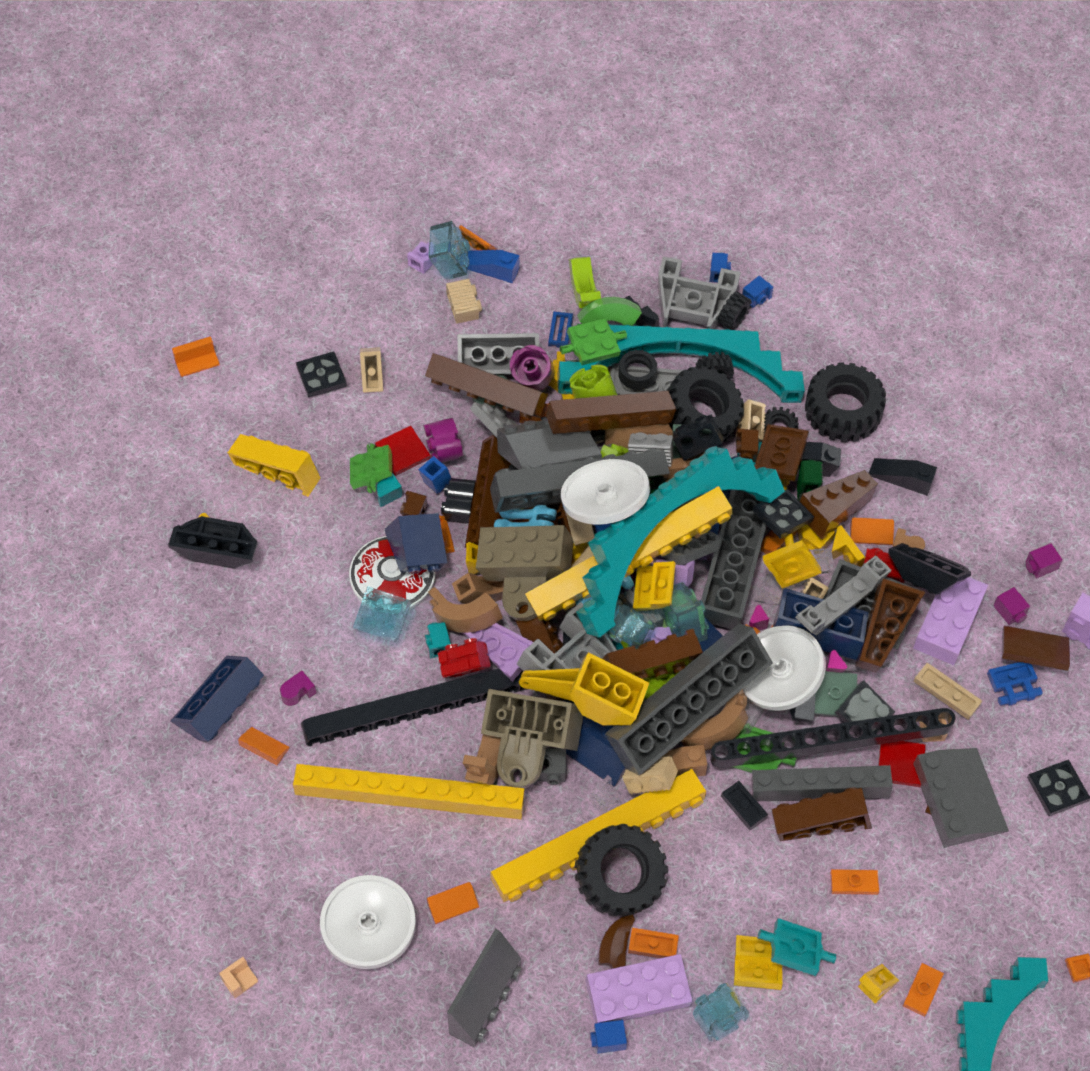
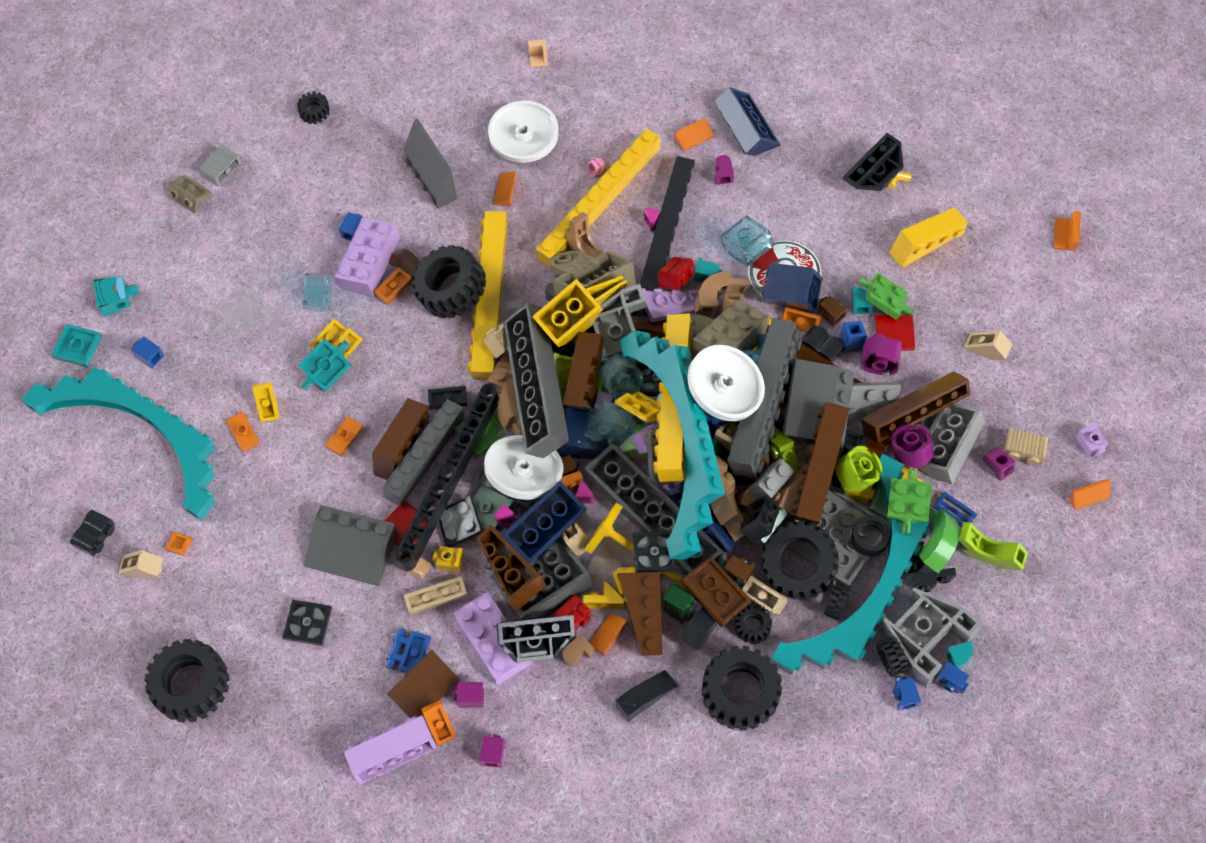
camera: 125 degrees right, 5 degrees up
black piece [295,351,347,398] -> none
clear light blue brick [428,221,470,279] -> none
blue slope [458,250,520,284] -> none
light grey slope [795,556,891,635] -> none
none -> orange slope [421,700,457,746]
none -> yellow brick [433,546,464,573]
none -> bright pink plate [587,158,606,175]
none -> dark pink slope [644,208,660,231]
none -> teal brick [945,641,973,669]
none -> magenta leg [983,447,1015,481]

